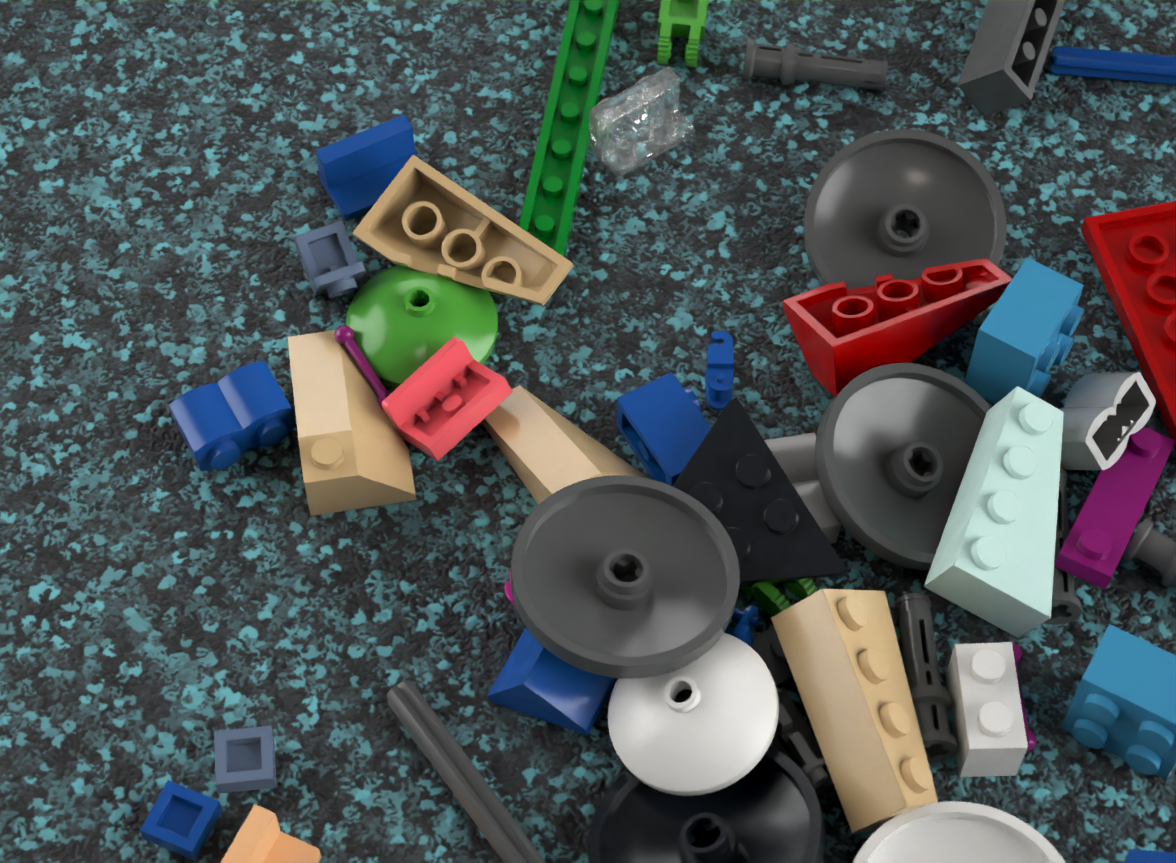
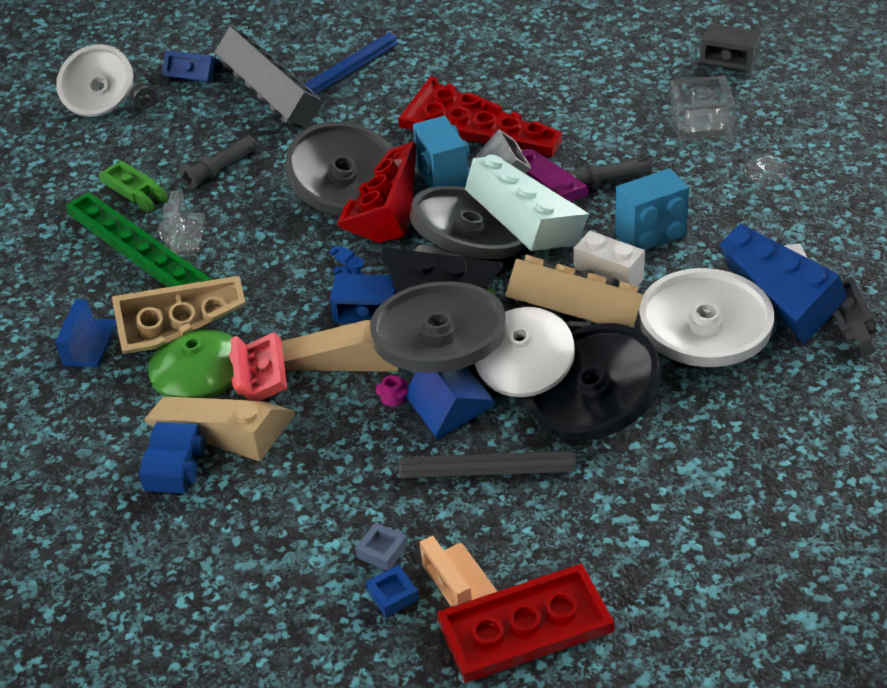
camera: 50 degrees left, 15 degrees down
sand blue bracket [294,221,365,298] -> none
magenta hinge [334,325,391,410] -> none

